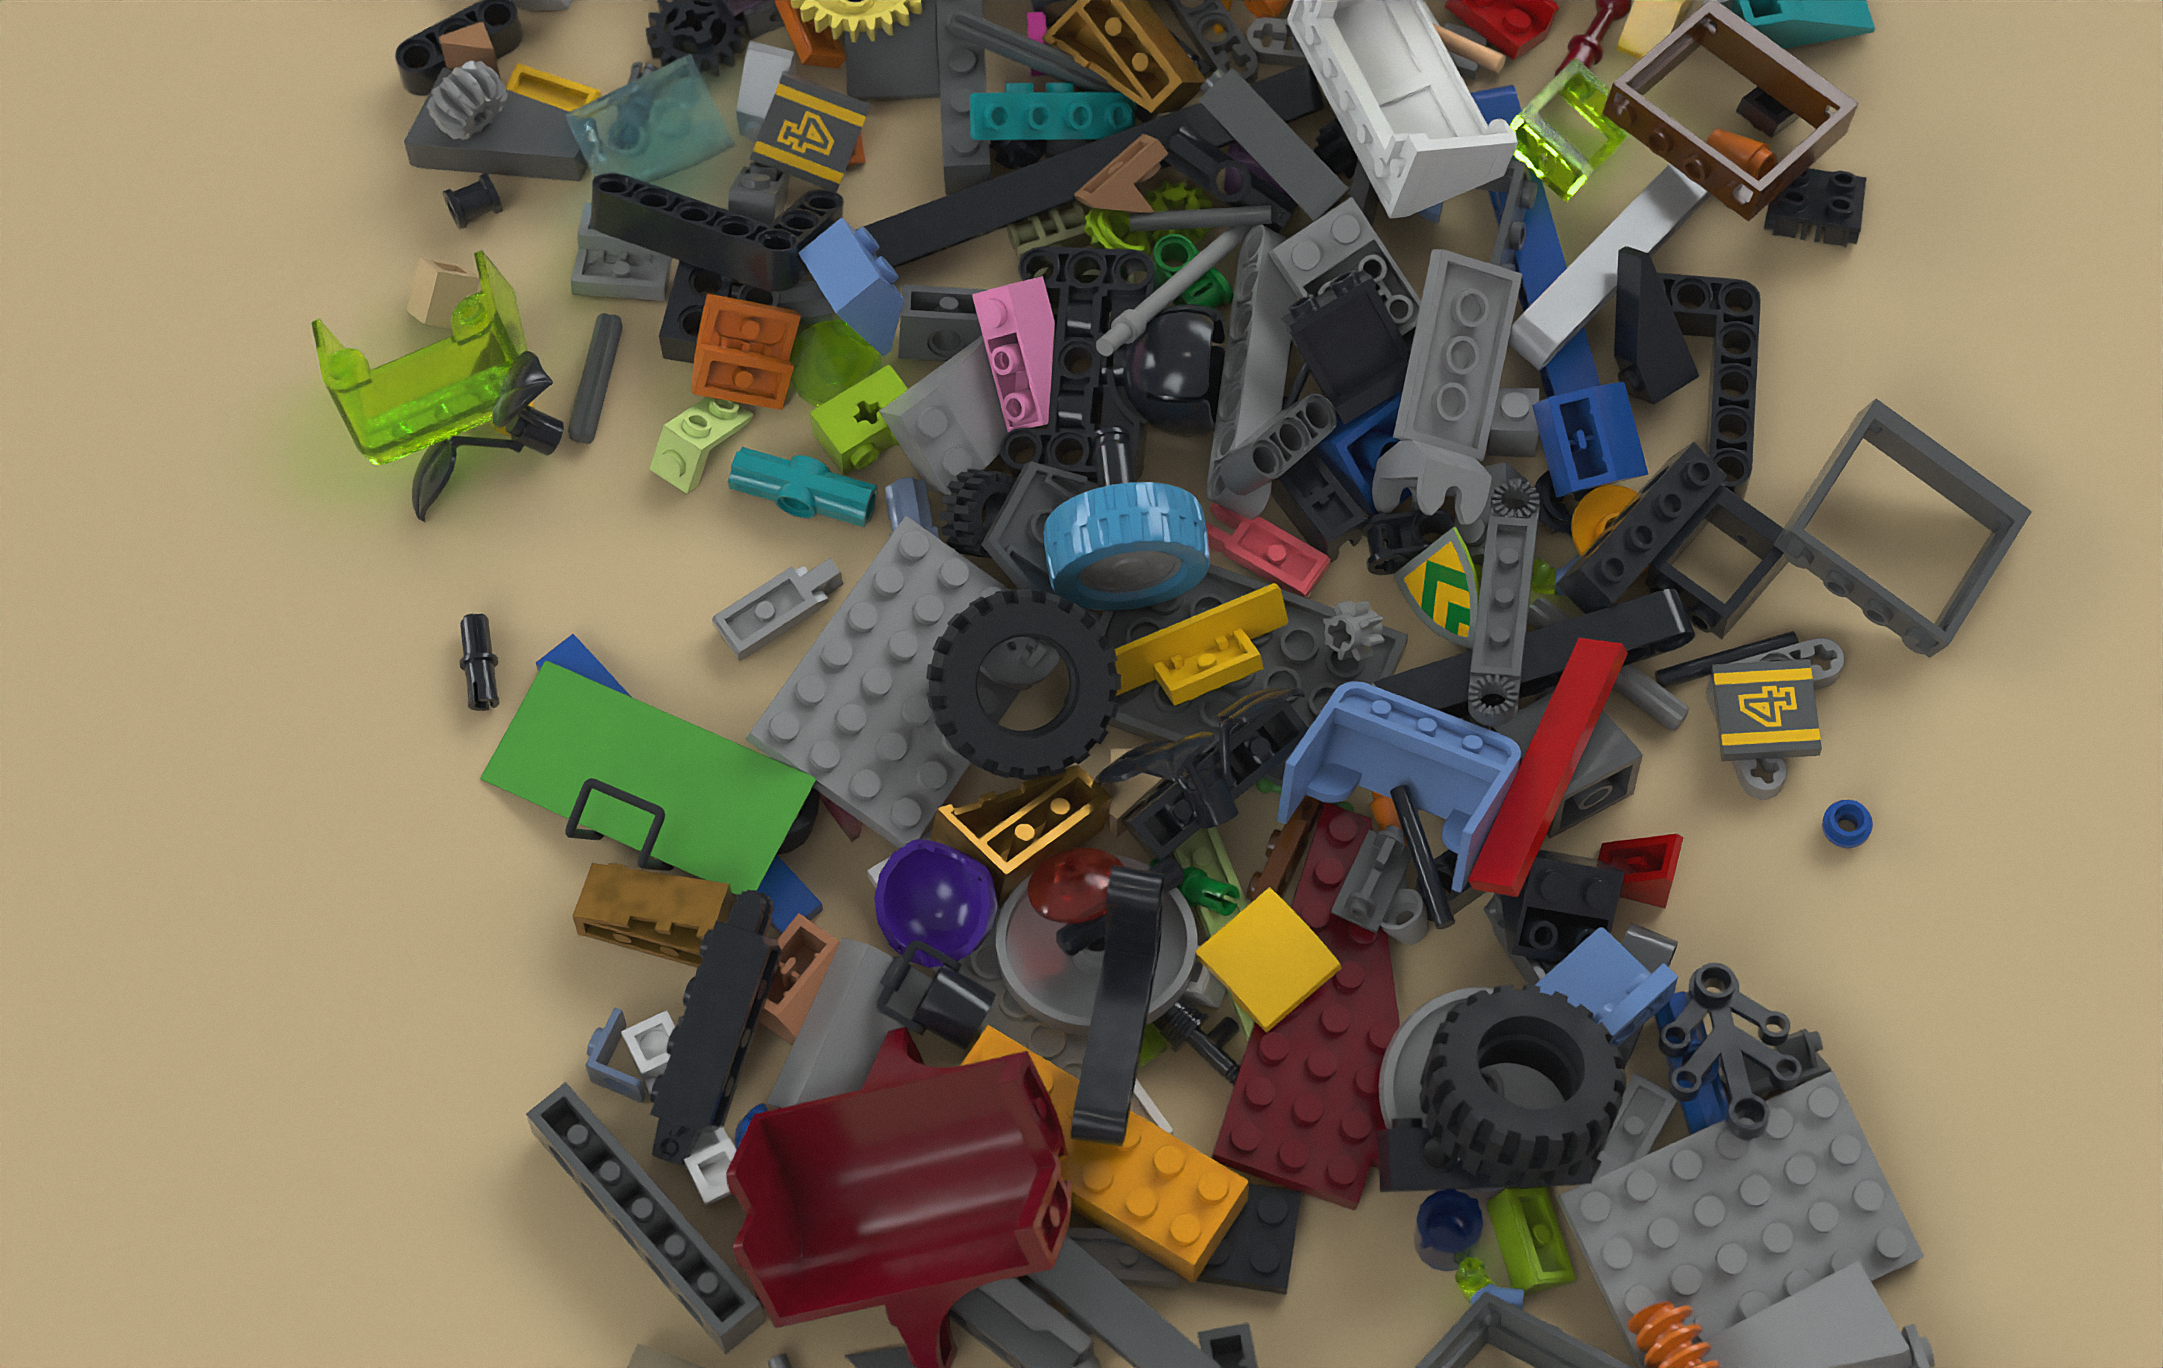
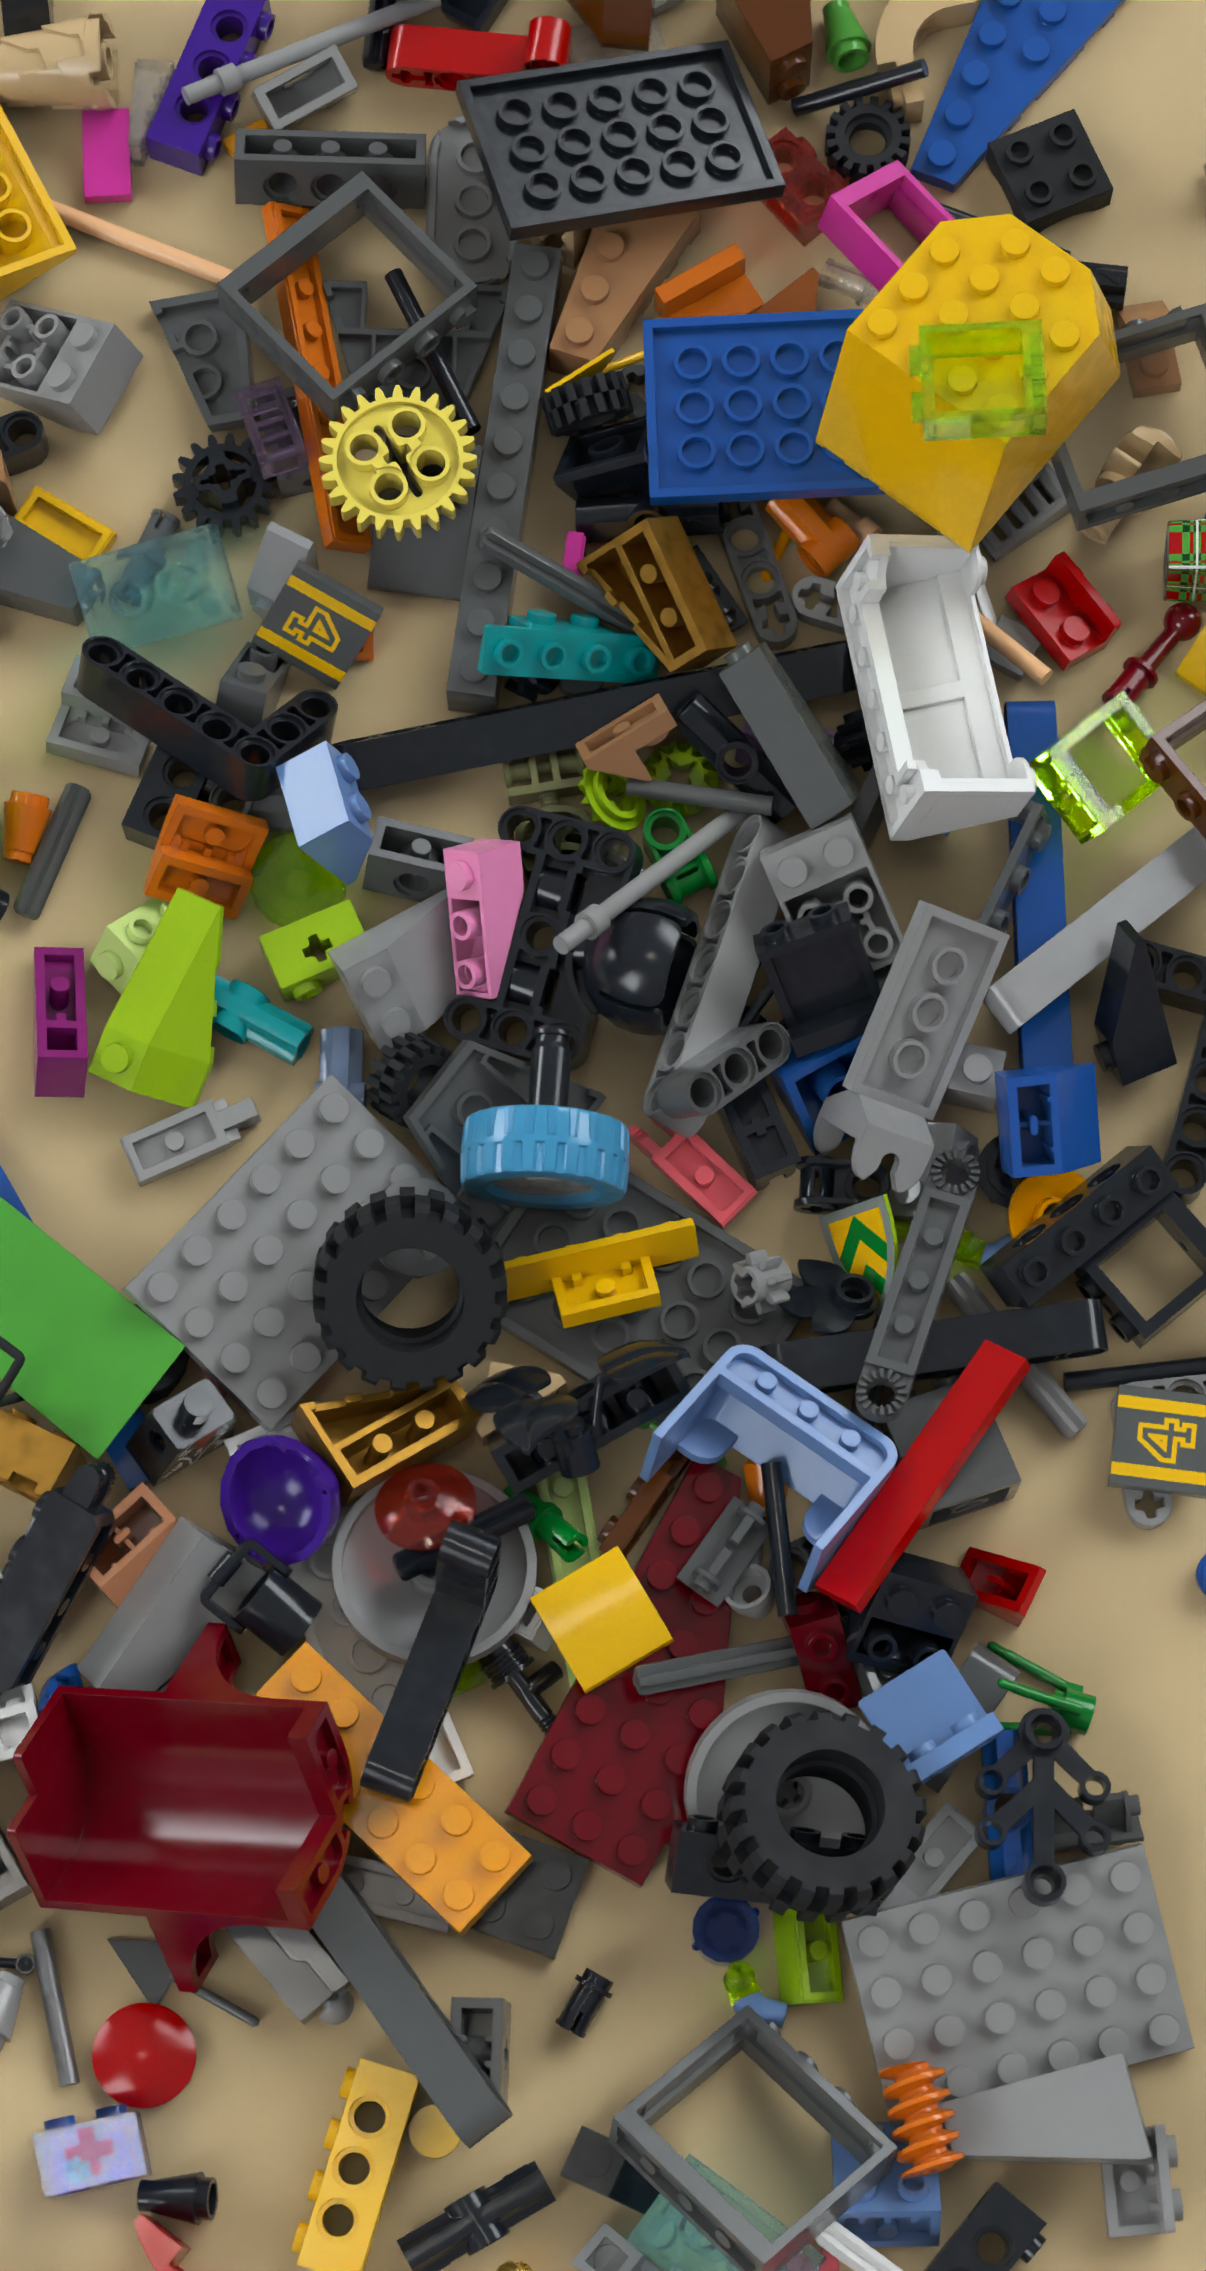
camera: 10 degrees right, 10 degrees up
none -> orange cone [3,790,52,865]
none -> magenta slope [33,947,88,1098]
none -> lime wedge [88,888,224,1108]
none -> black torso [125,1378,236,1487]
none -> black pin [555,1967,613,2039]
none -> dark grey axle [633,1636,799,1696]
none -> black plate [778,1259,878,1335]
none -> dark red bracket [782,1591,862,1709]
none -> green plant [987,1641,1096,1738]

